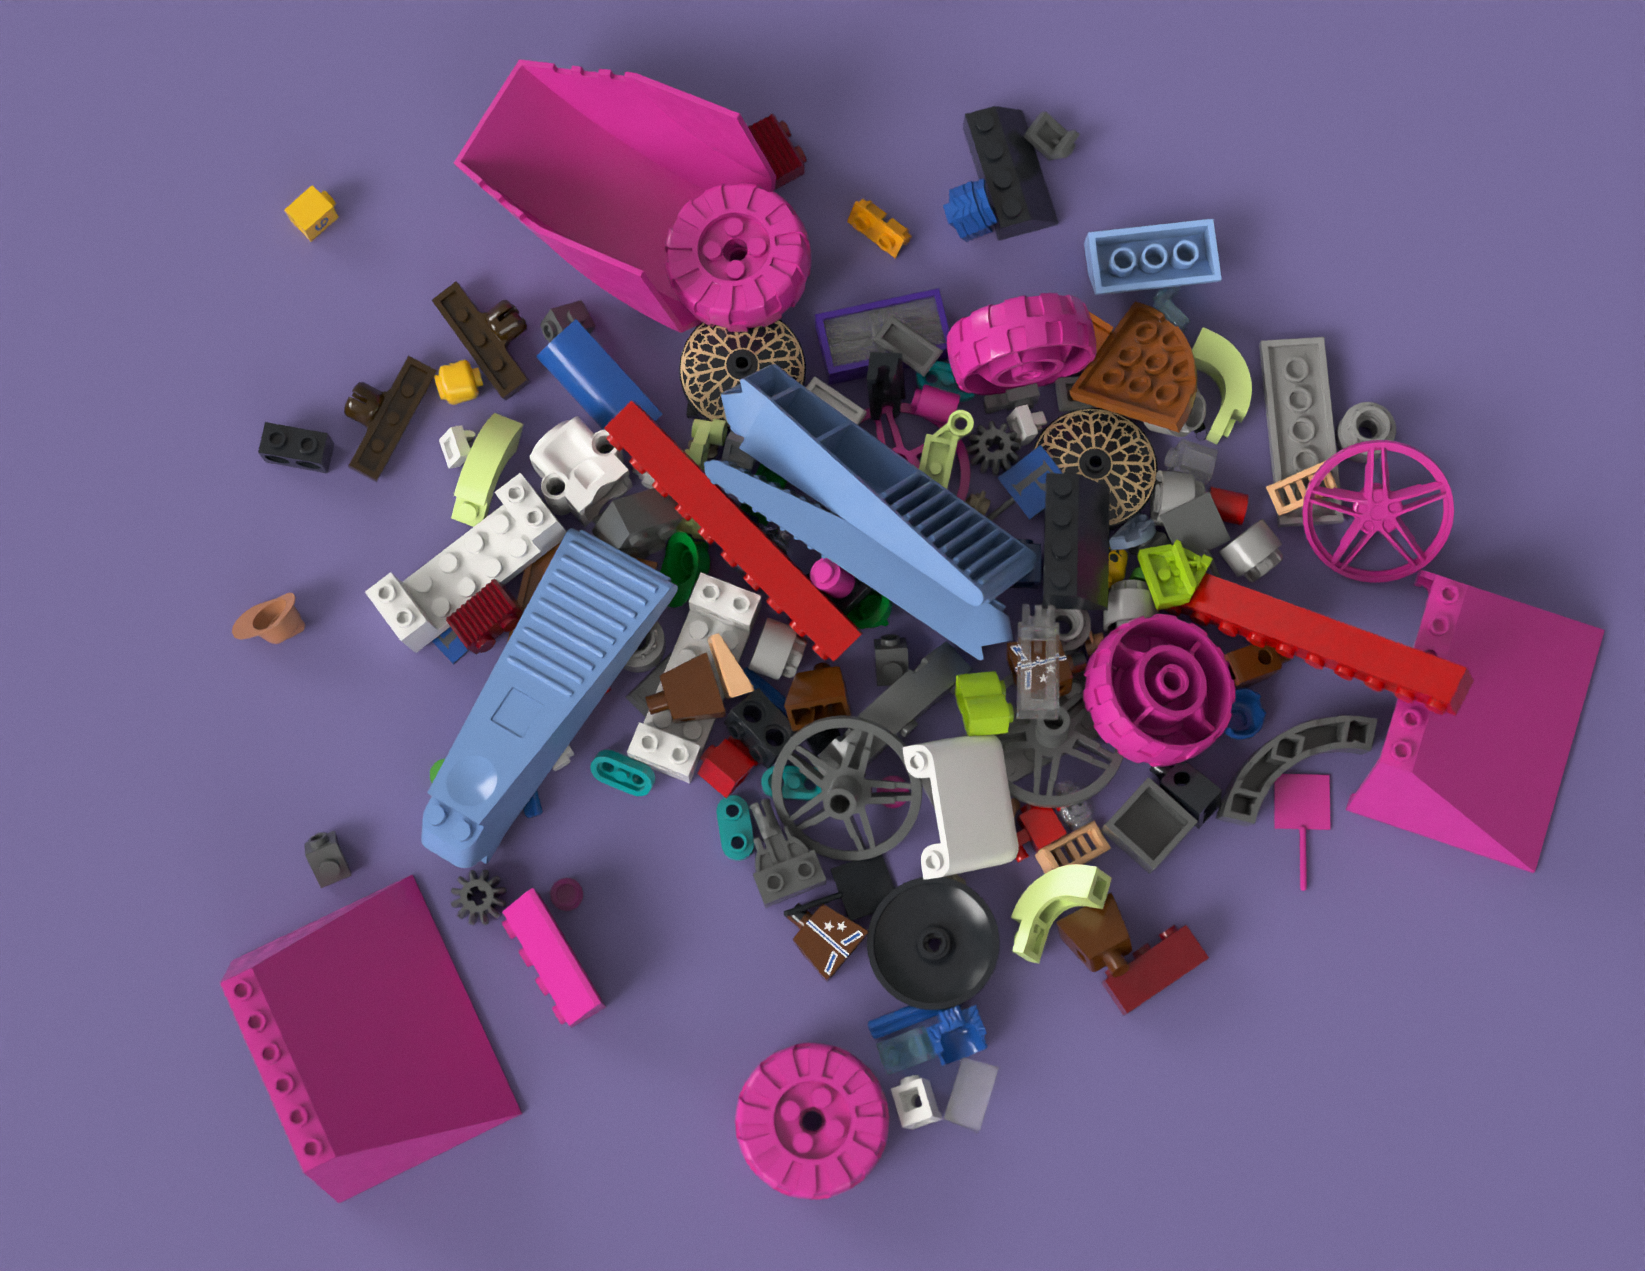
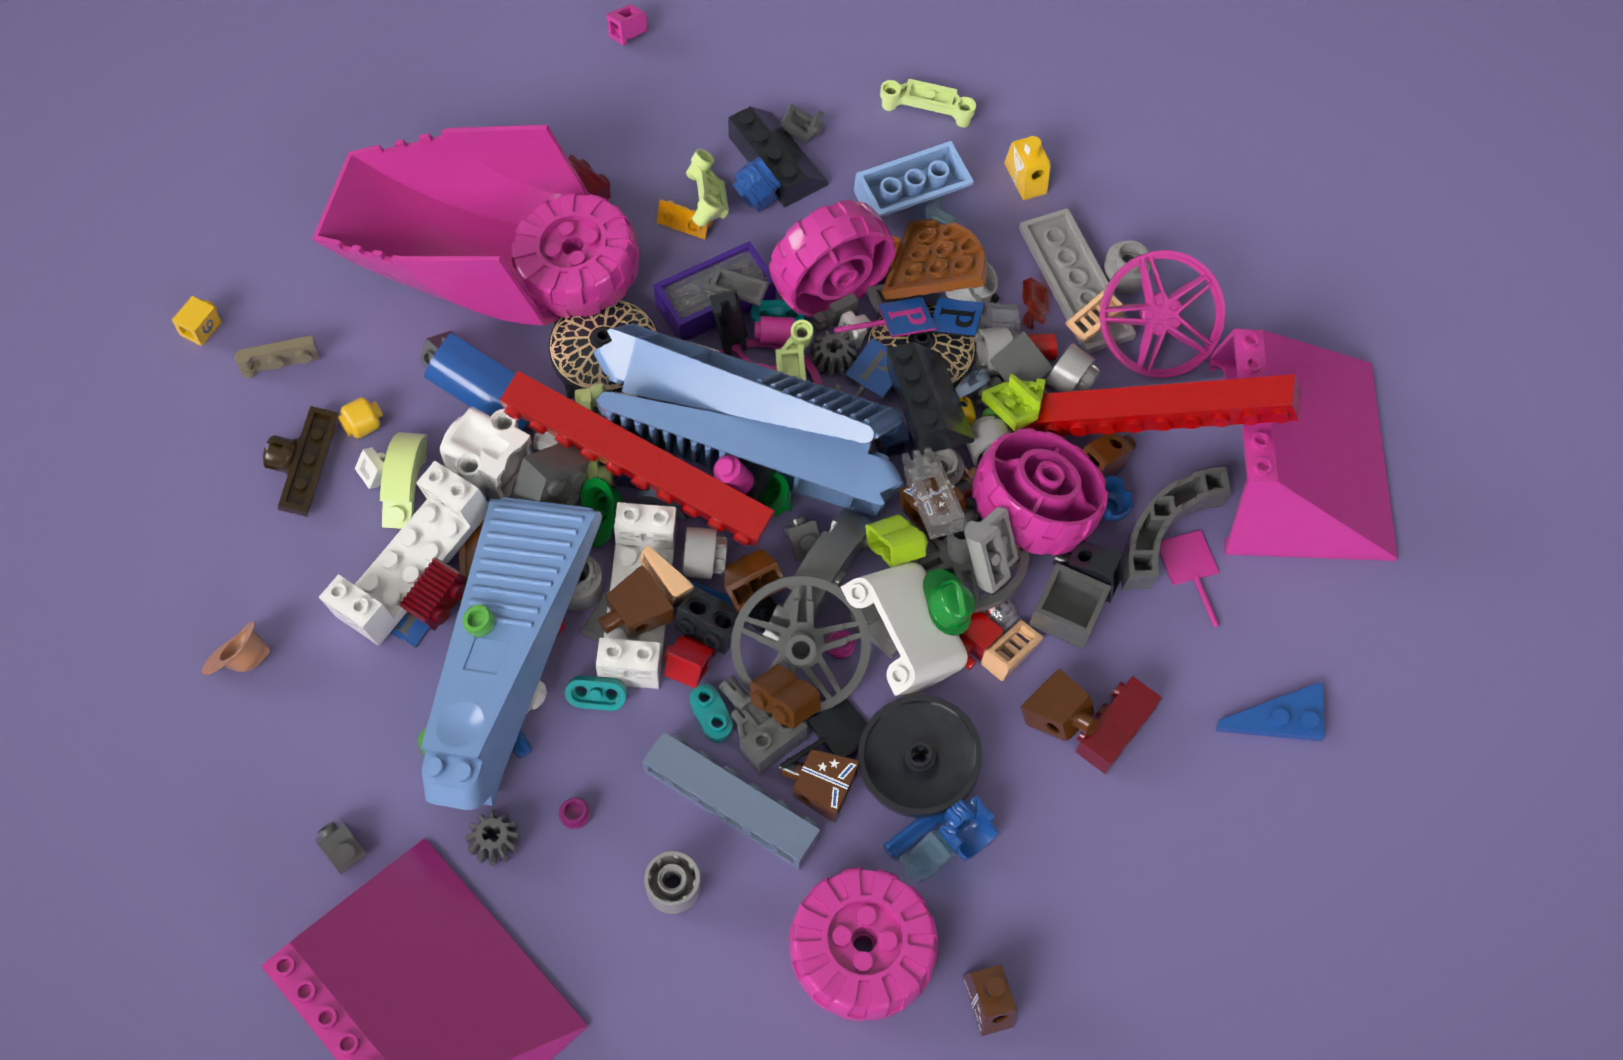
camera: 20 degrees left, 15 degrees down
black brick [258,422,335,474] -> none
dark brown plate [432,281,531,401] -> none
dark pink slope [502,888,606,1028] -> none
teal plate [761,766,822,801] -> none
white brick [891,1075,943,1130] -> none
clear piece [943,1057,999,1134] -> none
yellowish green arch [1011,864,1112,963] -> none
yellowish green arch [1192,327,1252,444] -> none
none -> dark tan plate [234,335,320,378]
none -> bright green tile [462,605,495,637]
none -> sand blue brick [642,731,820,869]
none -> light grey piece [644,851,701,914]
none -> yellowish green plate [686,149,729,227]
none -> reddish brown brick [750,664,821,728]
none -> blue piece [834,297,936,338]
none -> yellowish green plate [880,78,976,128]
none -> green piece [923,569,975,636]
none -> blue piece [929,297,984,337]
none -> reddish brown torso [962,964,1017,1036]
none -> light grey brick [964,507,1019,593]
none -> yellow torso [1004,136,1050,201]
none -> clear red plate [1022,277,1049,329]
none -> blue wing [1216,683,1325,741]

